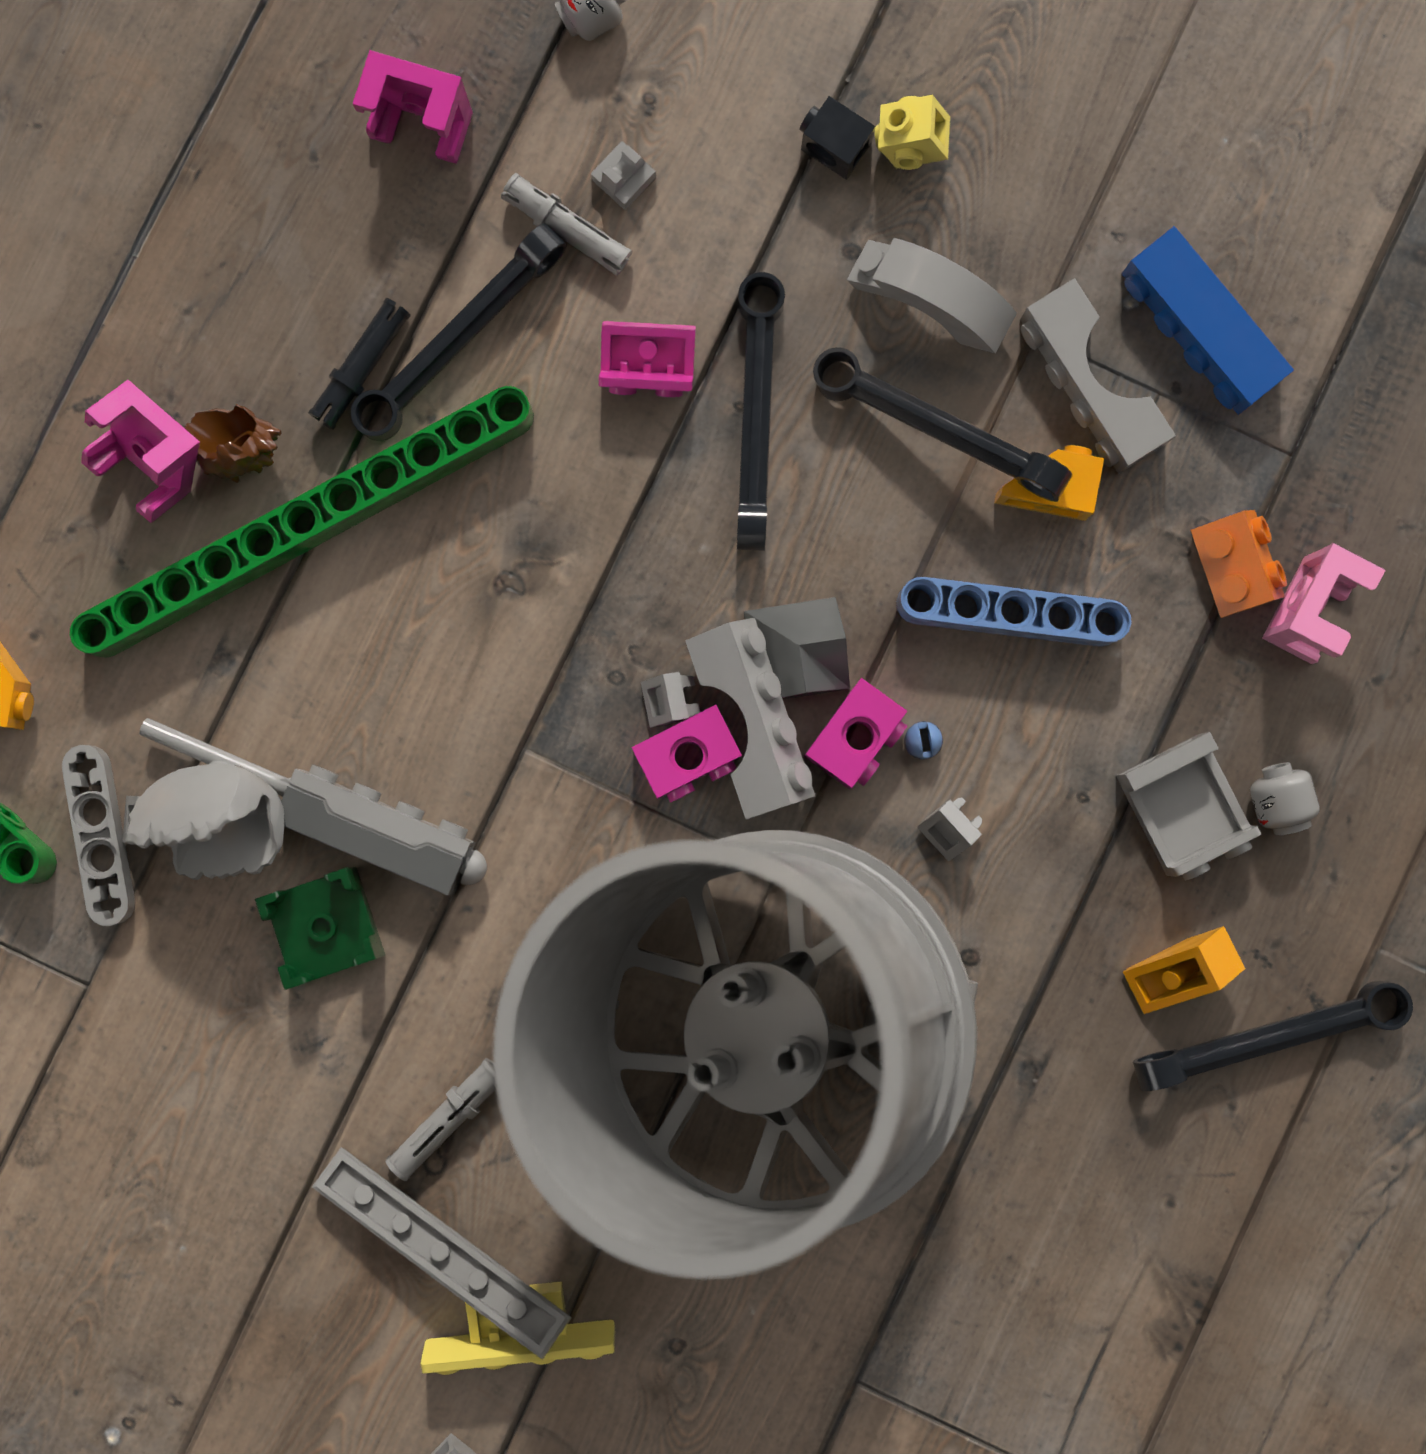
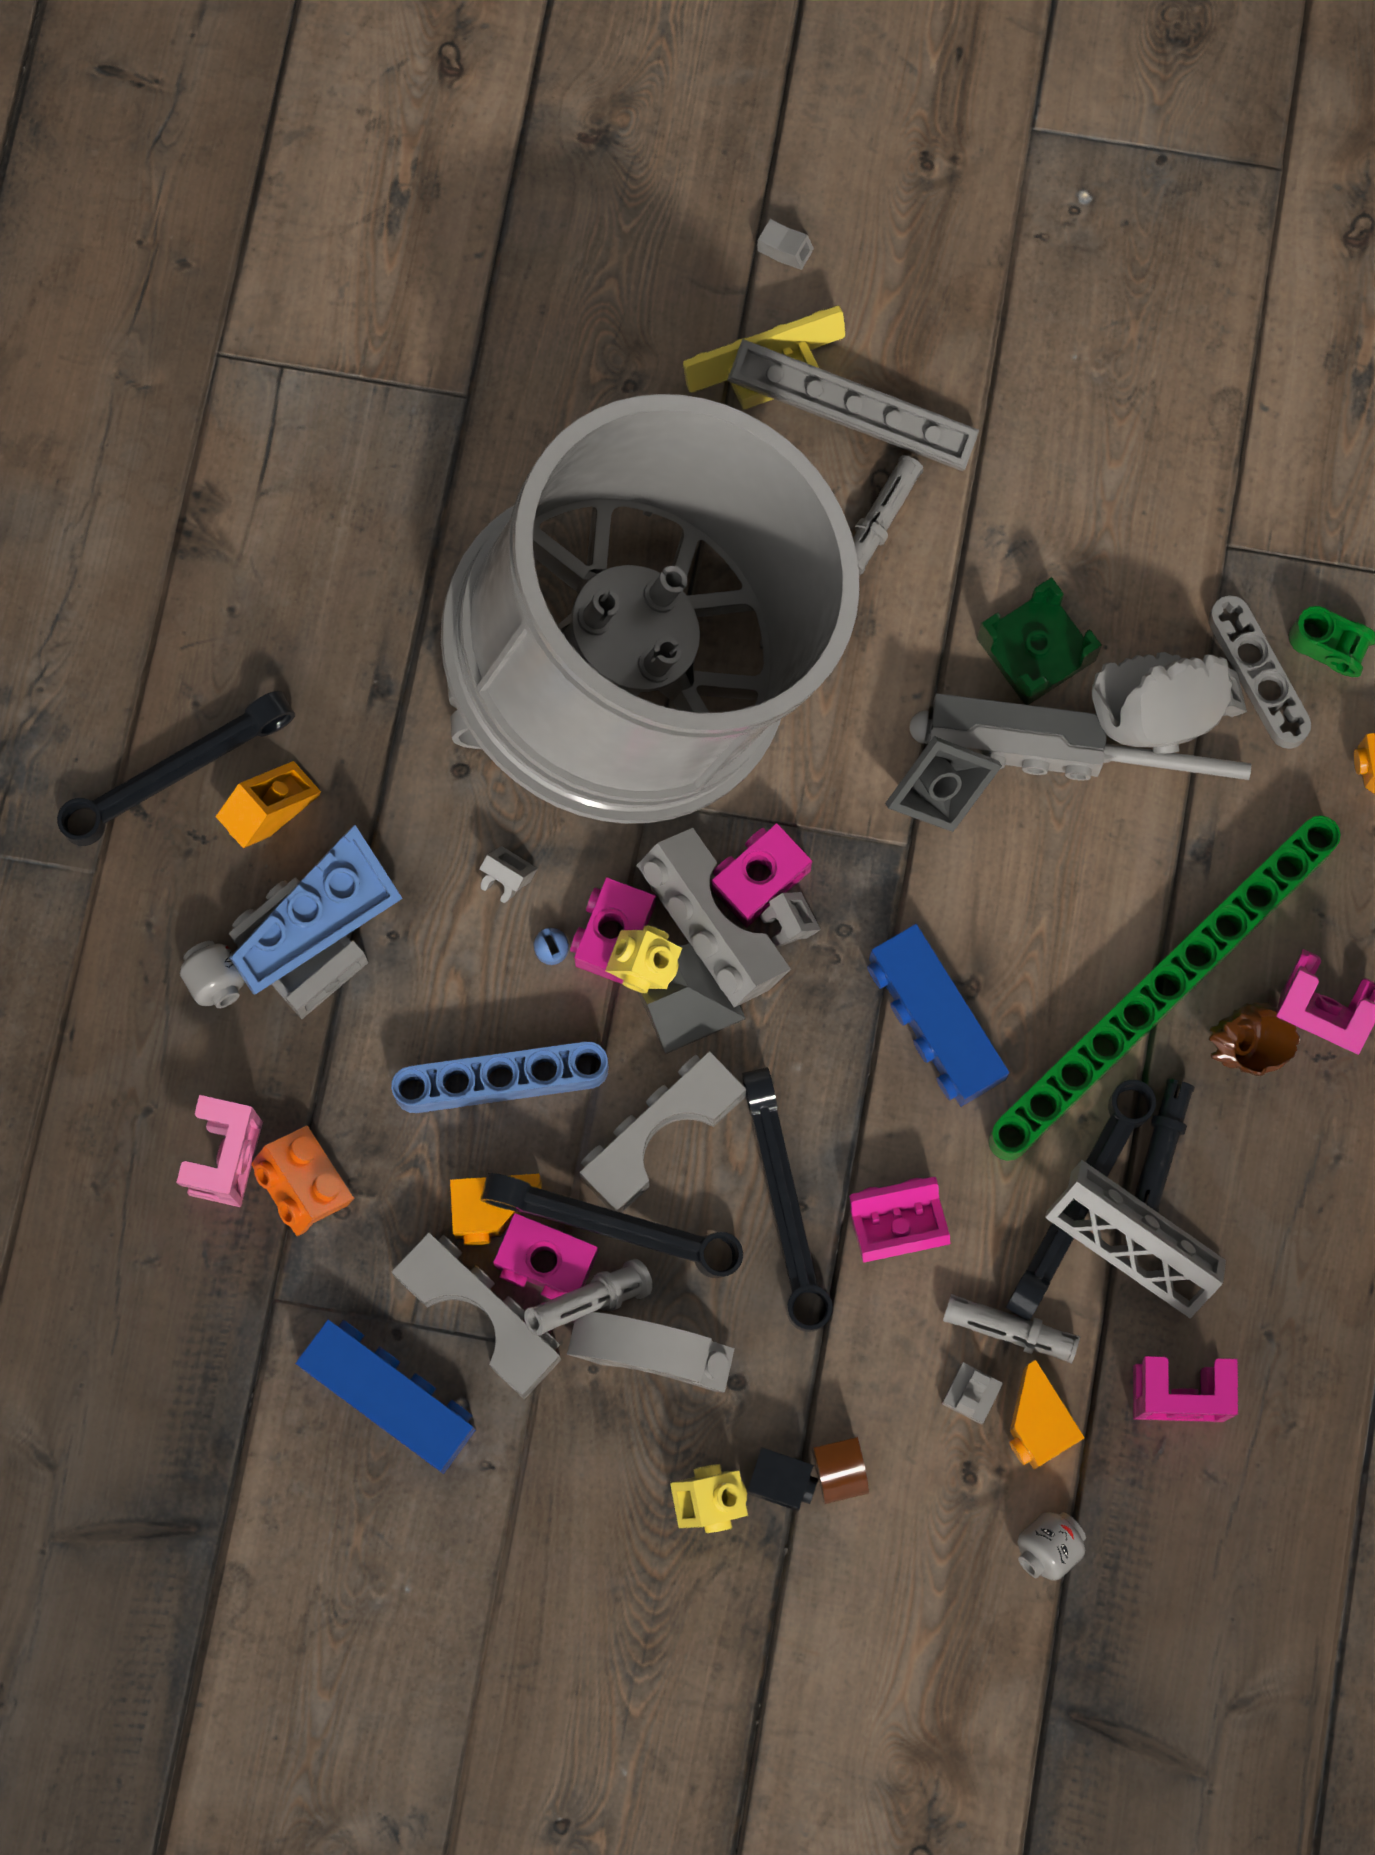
camera: 165 degrees right, 10 degrees down
none -> medium blue wing [229,825,403,995]
none -> dark pink brick [493,1213,599,1300]
none -> light grey pin [524,1259,652,1336]
none -> light grey arch [580,1051,746,1213]
none -> light yellow brick [605,926,682,993]
none -> reddish brown brick [812,1437,869,1504]
none -> blue brick [867,924,1010,1107]
none -> dark grey slope [885,736,1002,832]
none -> light orange slope [1009,1360,1085,1470]
none -> light grey fence [1045,1160,1226,1318]

